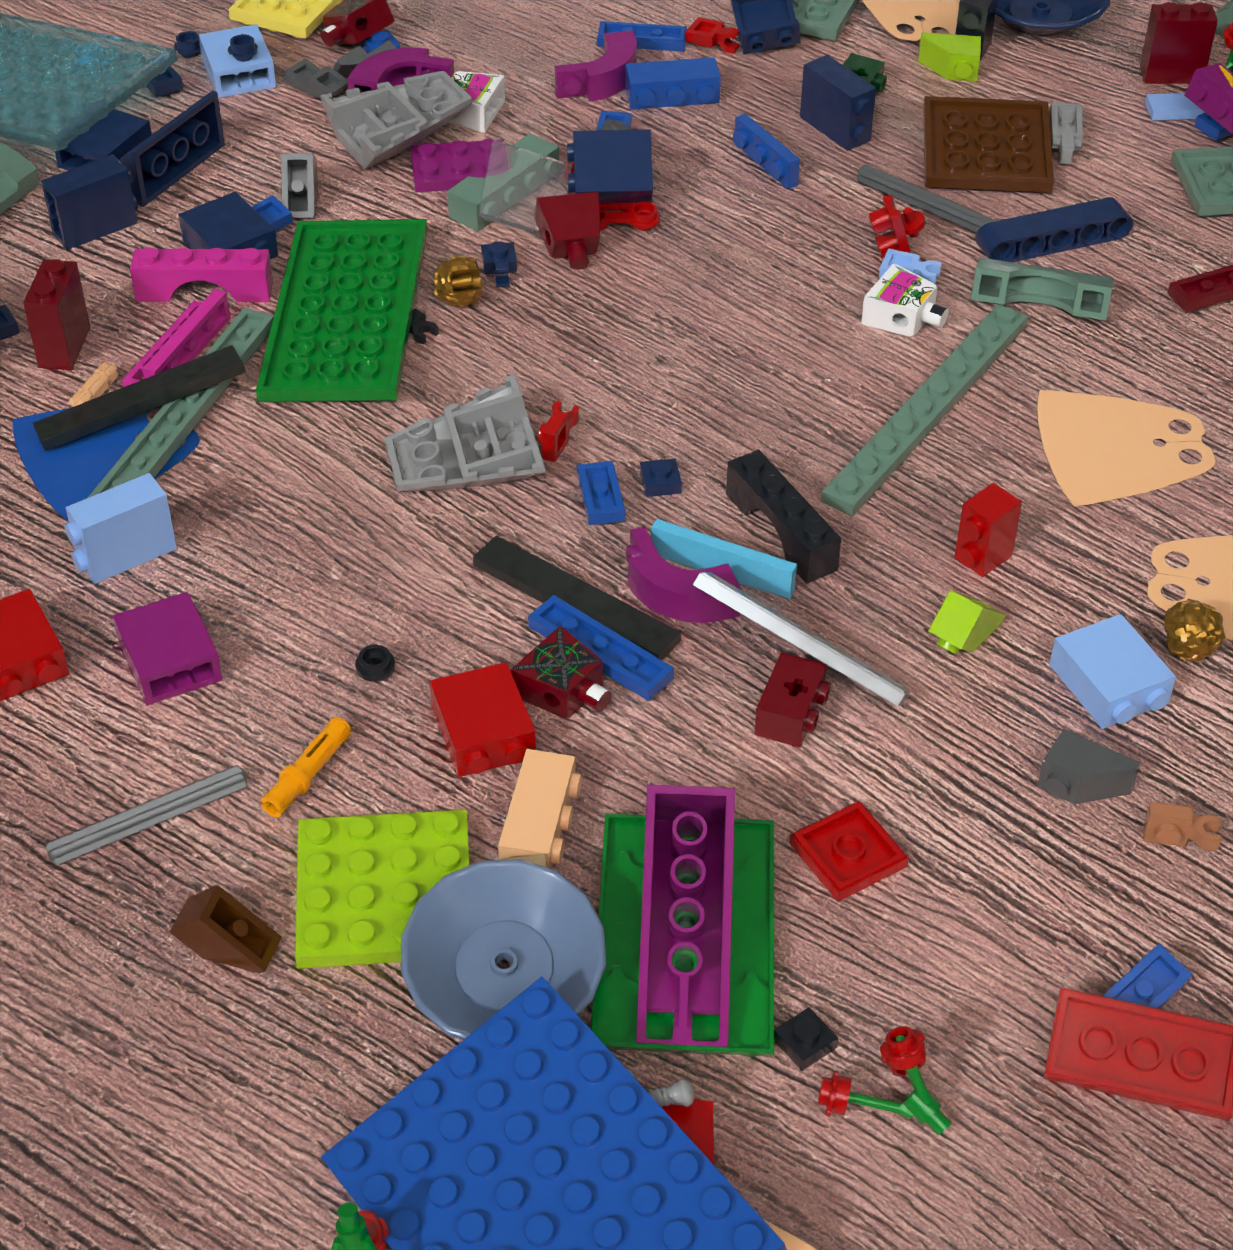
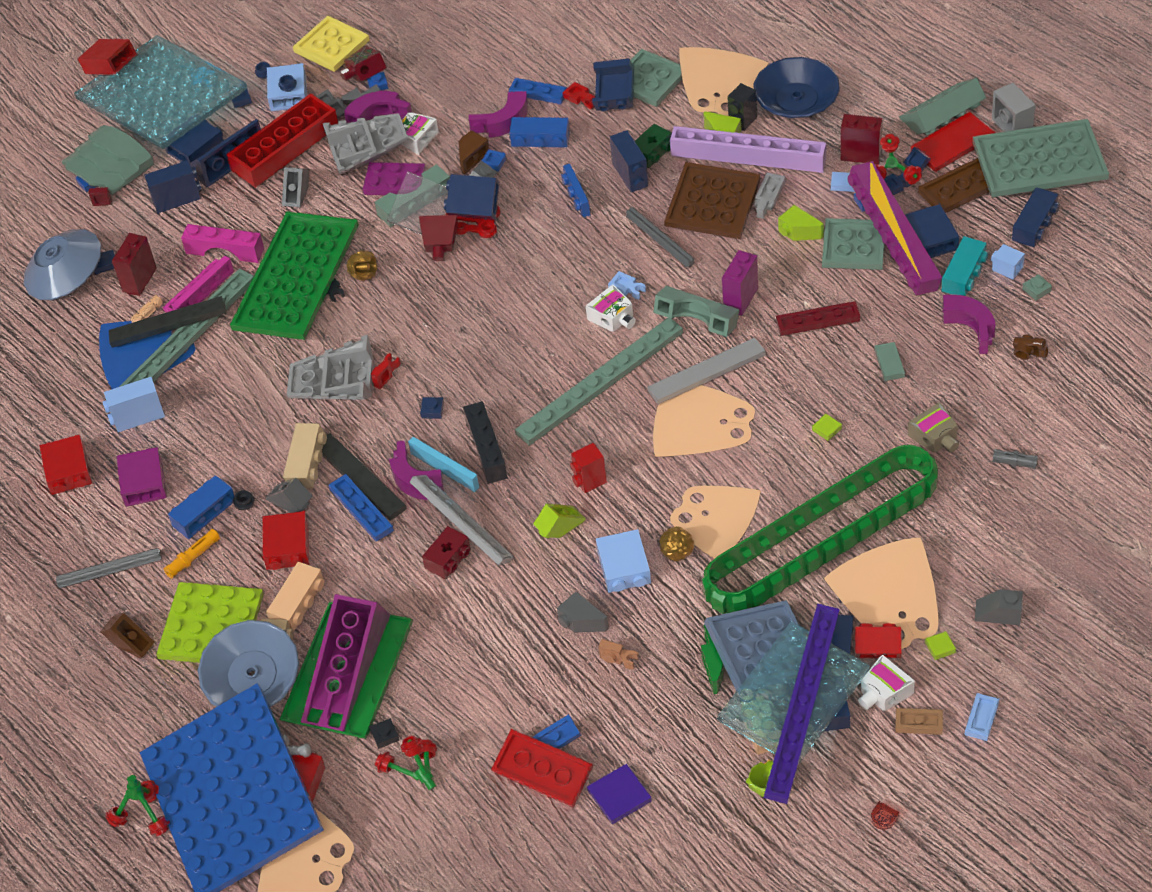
camera: 20 degrees right, 5 degrees up
dark blue brick [178,191,278,259] -> none
blue plate [252,195,293,232] -> none
dark blue plate [481,242,517,287] -> none
dark red torso [511,626,611,718] -> none
blue plate [577,461,625,525] -> none
red tile [789,801,909,902] -> none
red hips [868,195,926,258] -> none
dark blue beam [975,197,1133,262] -> none
none -> blue brick [168,475,234,540]
none -> red brick [226,93,338,188]
none -> dark grey slope [265,478,313,513]
none -> tan brick [283,423,327,489]
none -> reddish brown slope [458,130,489,175]
none -> light grey tile [647,338,765,404]
none -> lavender brick [670,126,826,173]
none -> magenta brick [722,250,758,316]
none -> lime slope [778,205,824,241]

